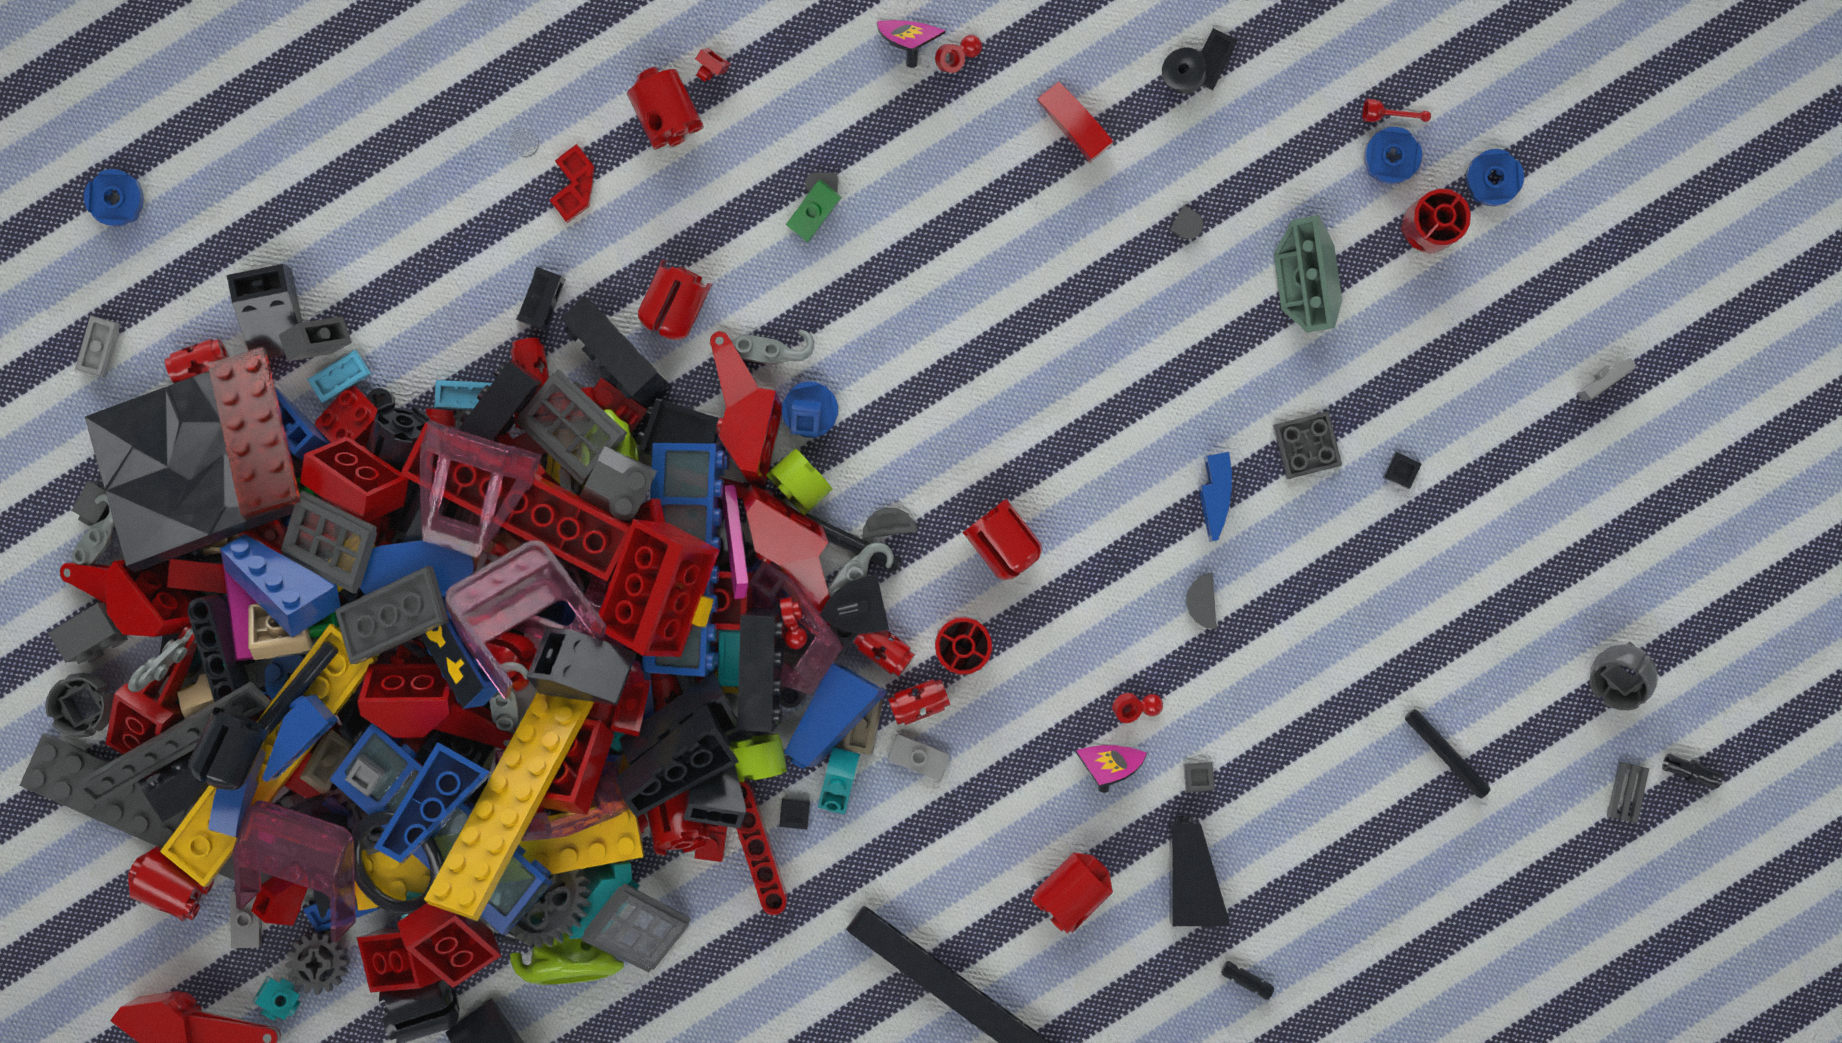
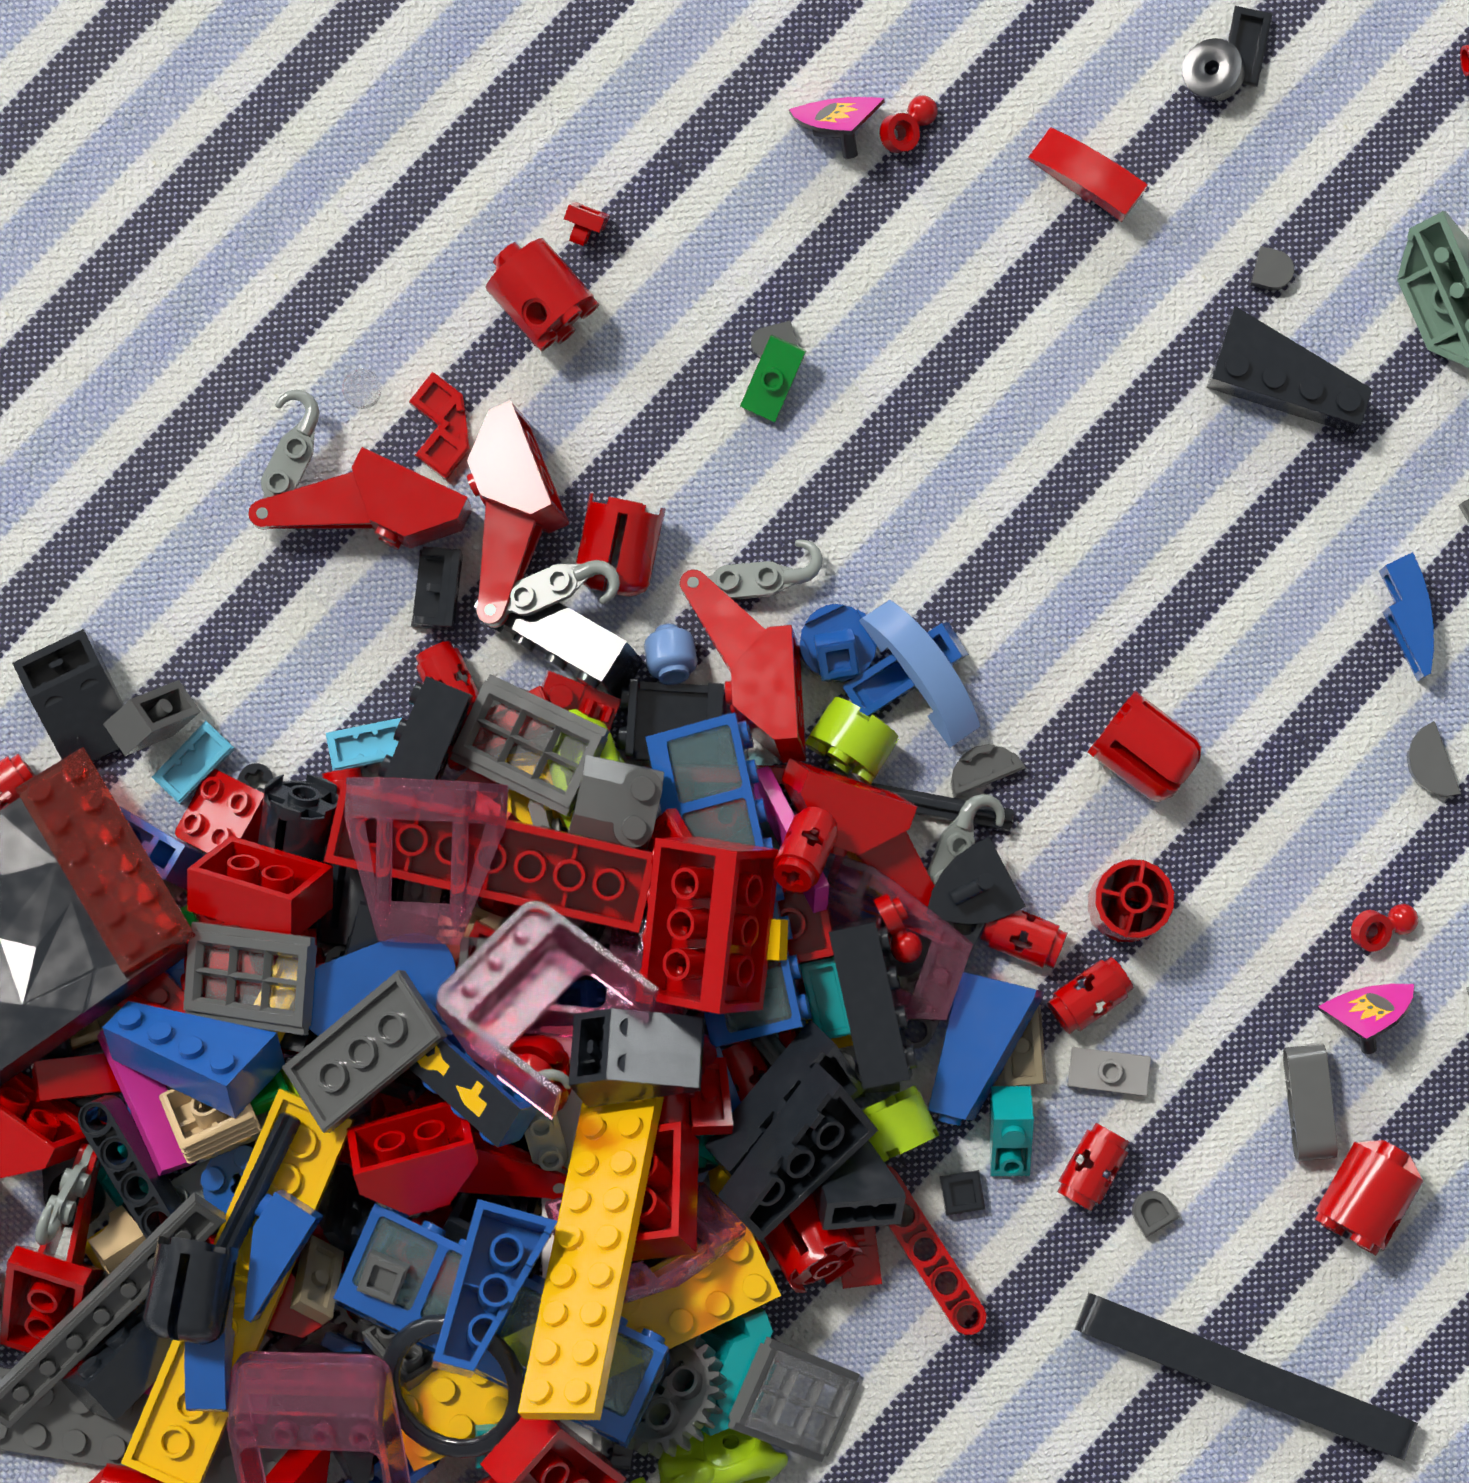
camera: 20 degrees left, 5 degrees down
none -> red slope [248,389,472,550]
none -> slope [467,400,620,628]
none -> medium blue head [644,624,698,685]
none -> red piece [773,807,838,893]
none -> blue slope [842,622,969,716]
none -> medium blue slope [859,600,981,748]
none -> red piece [1057,1123,1130,1211]
none -> dark grey tile [1132,1191,1180,1238]
none -> black wedge [1206,306,1372,434]
none -> dark grey beam [1283,1044,1338,1162]

